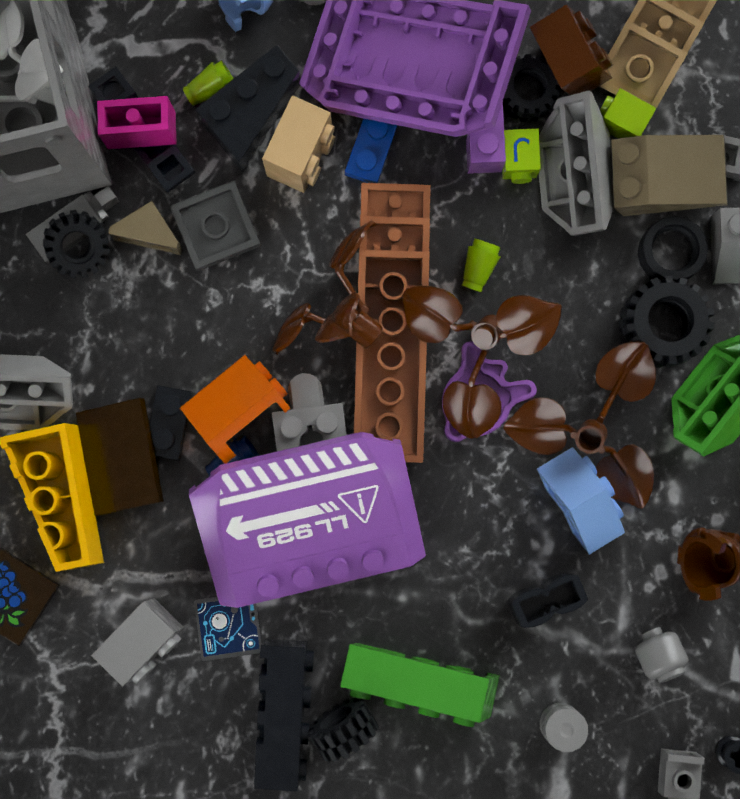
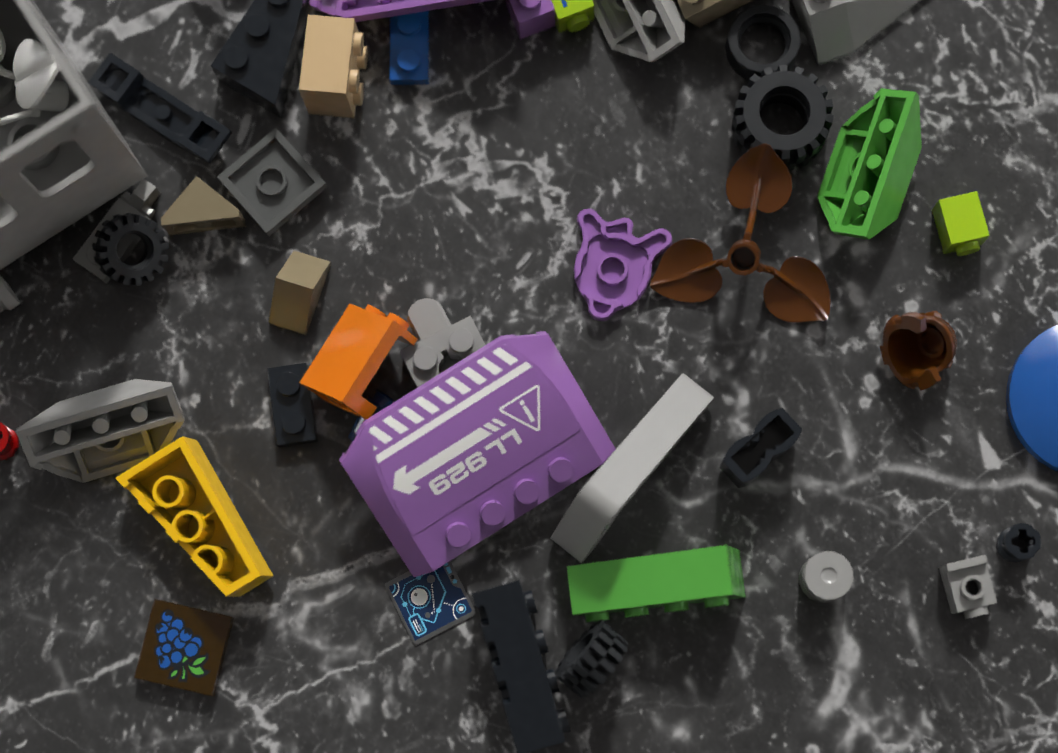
camera: 10 degrees left, 5 degrees down
dark brown tile [76,398,164,516] -> none
light grey brick [91,598,184,687] -> none
dark pink brick [97,96,177,149] -> none
lime cone [183,60,234,106] -> none
reddish brown plant [272,221,382,355] -> none
nougat slope [354,183,431,463] -> none
reddish brown plant [402,286,562,439] -> none
lime cone [462,238,501,292] -> none
light blue brick [537,447,625,555] -> none
light grey head [635,627,689,684] -> none
none -> dark tan slope [268,251,331,336]
none -> light grey beam [550,373,714,563]

